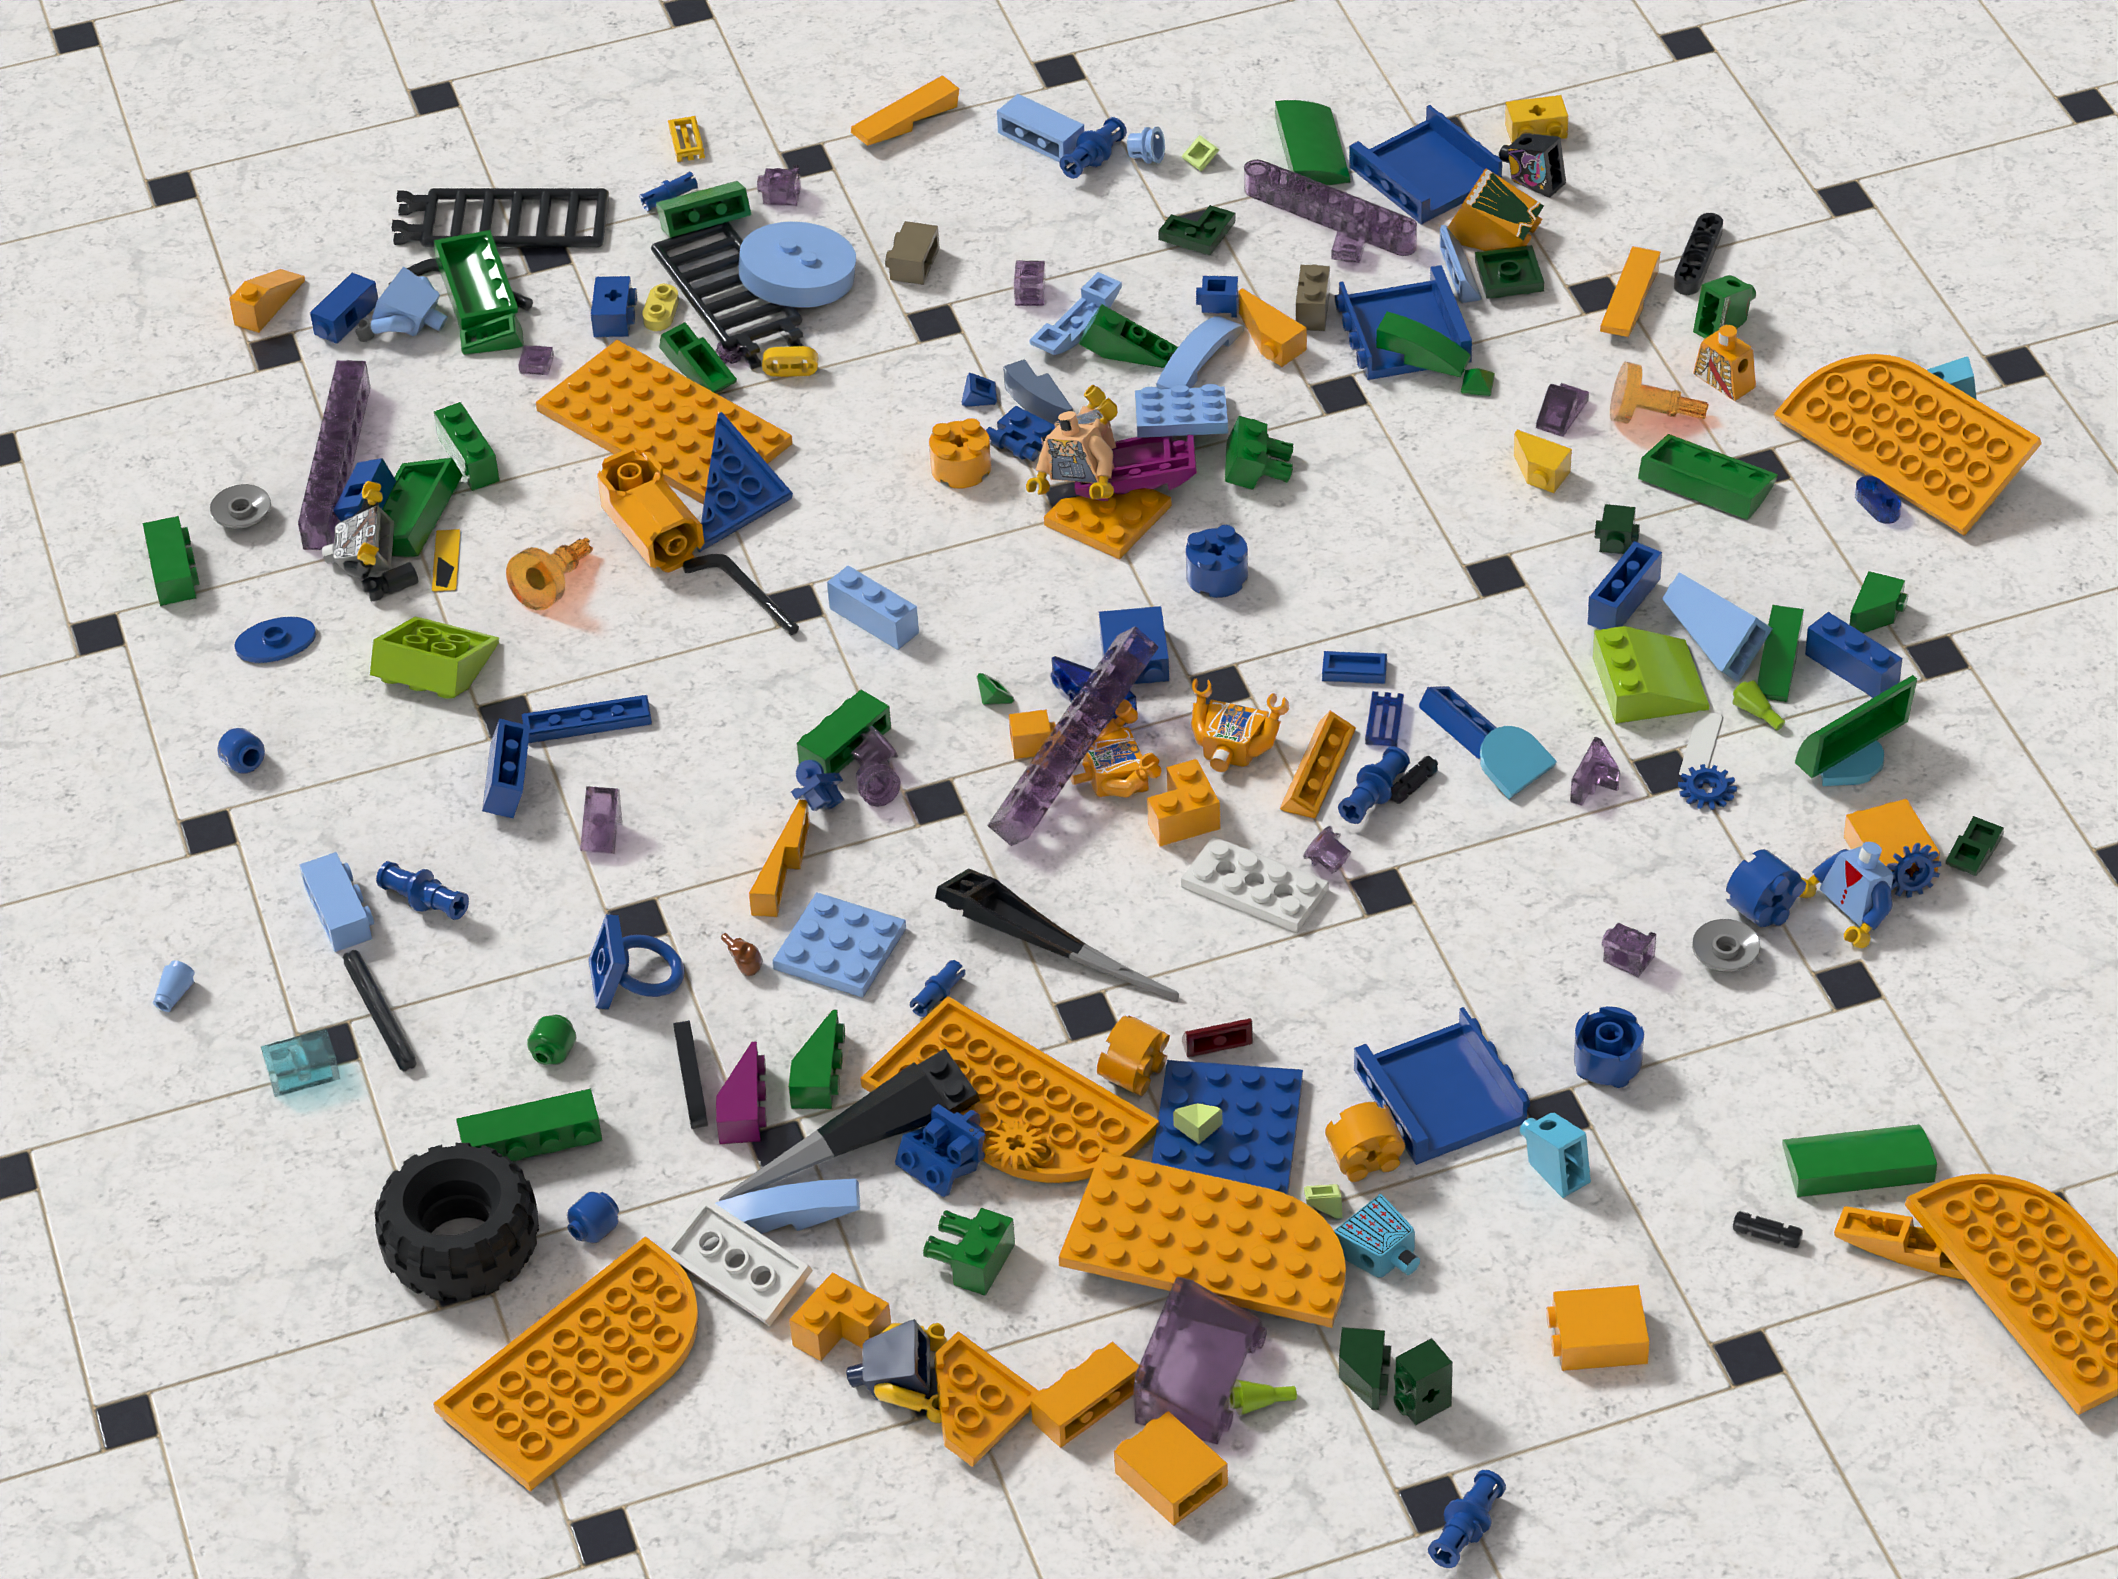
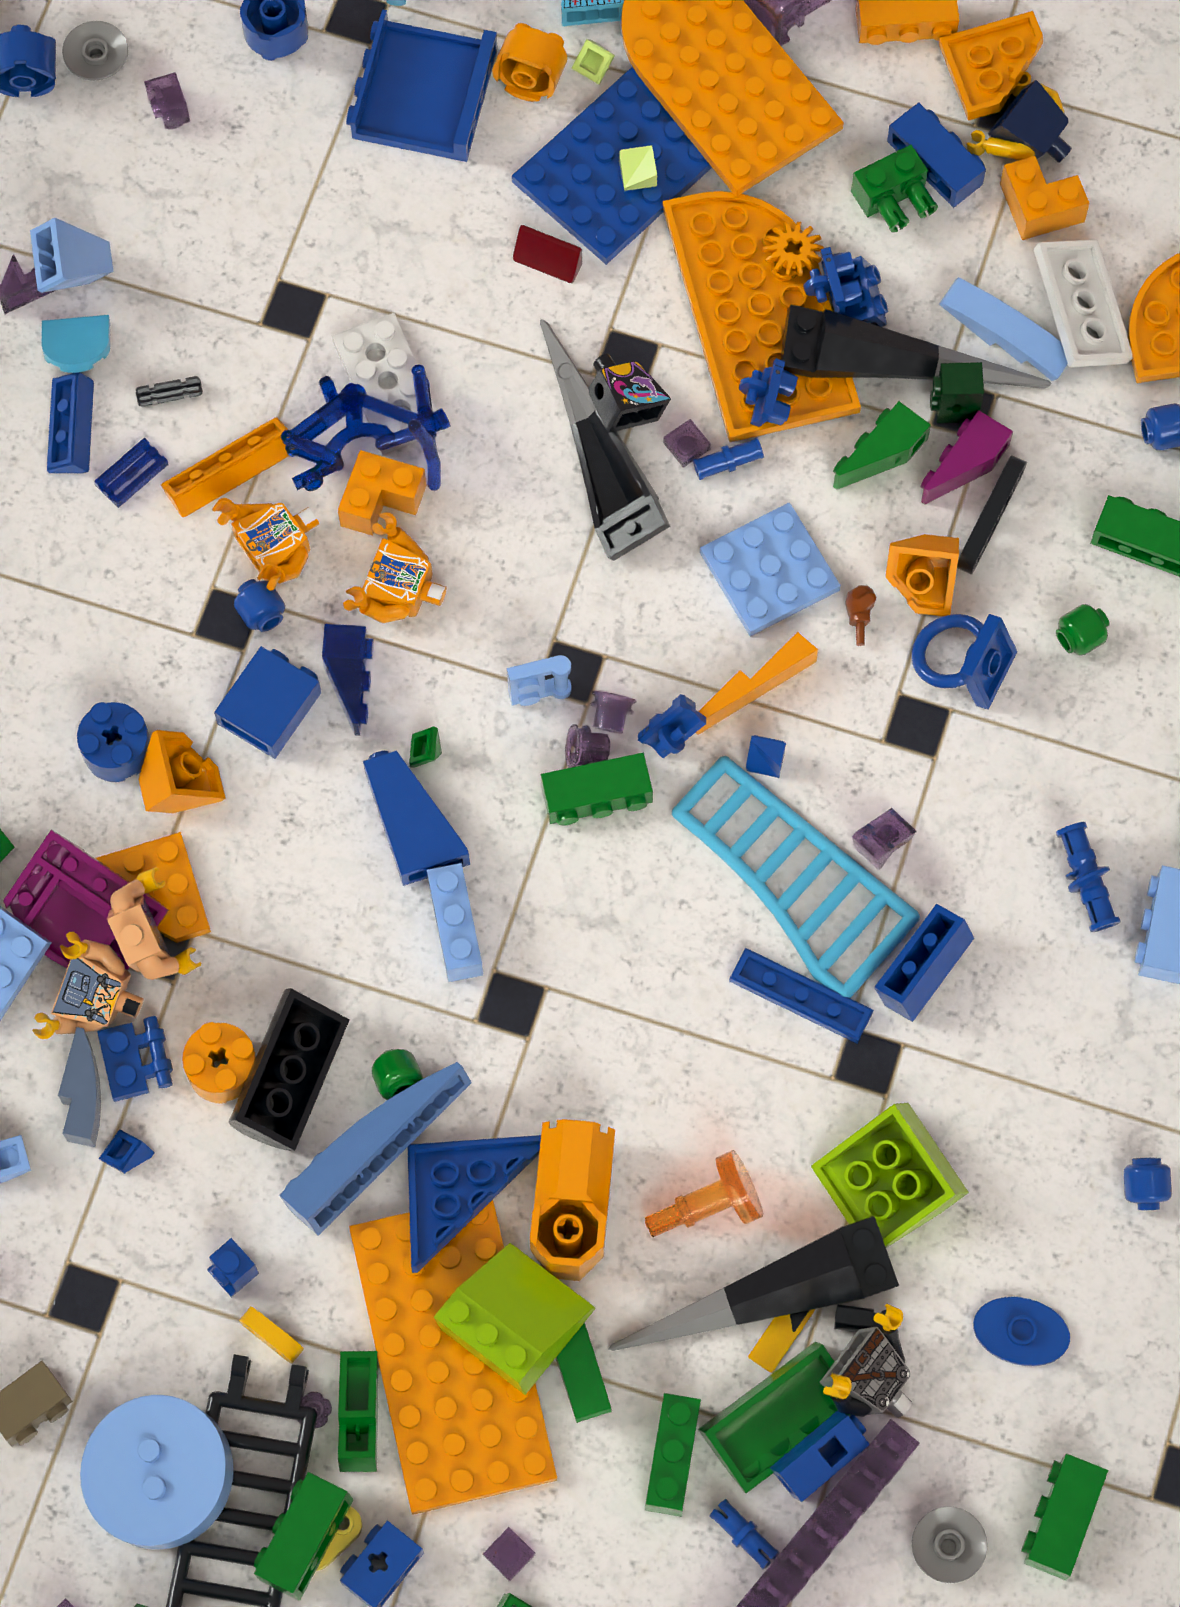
camera: 145 degrees left, 25 degrees up
black piece [683,554,799,635] -> none
clear purple brick [987,626,1159,846] -> none
light orange brick [1009,709,1057,759] -> none
light orange brick [1097,1015,1170,1096] -> none
clear purple piece [1303,825,1351,874] -> none
blue tile [1322,651,1387,684] -> none
blue piece [1338,746,1410,824] -> none
none -> light blue slope [30,218,114,293]
none -> light orange slope [138,730,226,813]
none -> blue brick [207,1238,259,1298]
none -> black brick [228,988,350,1151]
none -> blue head [234,579,285,632]
none -> green brick [254,1472,353,1601]
none -> medium blue slope [279,1062,472,1236]
none -> clear blue piece [281,364,451,491]
none -> blue slope [363,750,470,886]
none -> green head [372,1049,423,1100]
none -> lime slope [434,1243,595,1395]
none -> light blue plate [507,655,572,706]
none -> green slope [556,1322,612,1423]
none -> black torso [589,353,671,433]
none -> black plate [608,1216,899,1351]
none -> clear purple plate [663,419,711,468]
none -> medium azure bar [672,756,920,998]
none -> blue pin [710,1499,780,1570]
none -> blue hips [739,358,798,427]
none -> blue slope [746,735,786,778]
none -> light orange slope [886,534,959,616]
none -> blue brick [887,102,986,208]
none -> dark green brick [930,362,984,423]

